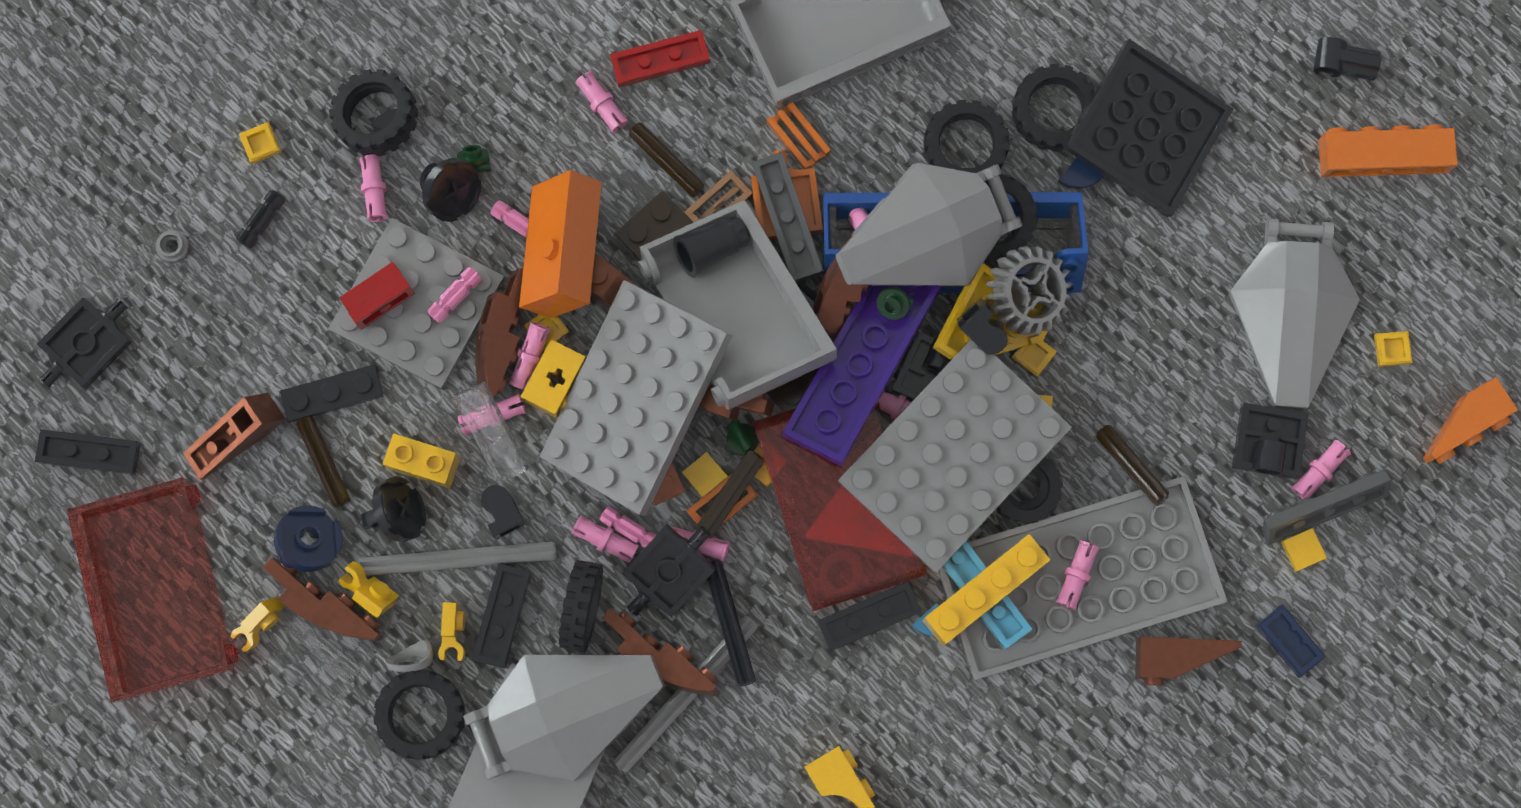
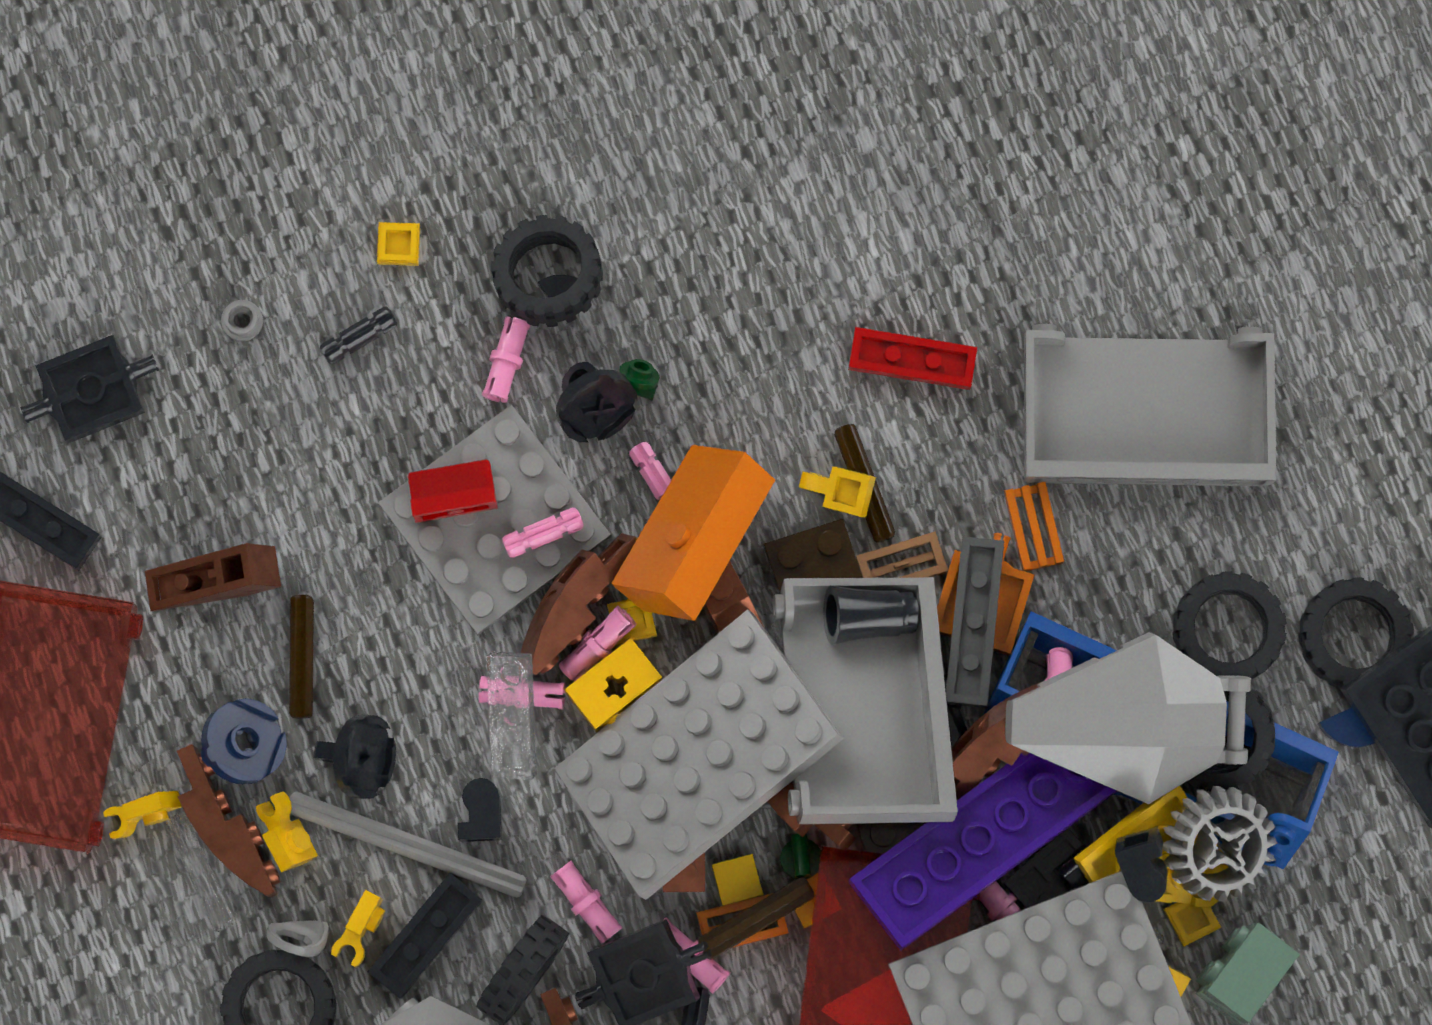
camera: 20 degrees right, 0 degrees up
black plate [280,364,384,423] -> none
yellow brick [382,433,461,489] -> none
bright pink pin [575,71,629,134] -> none
bright pink axle [600,506,656,548] -> none
dark green plate [877,287,914,320] -> none
none -> yellow plate [799,466,876,517]
none -> sand green piece [1195,922,1300,1025]

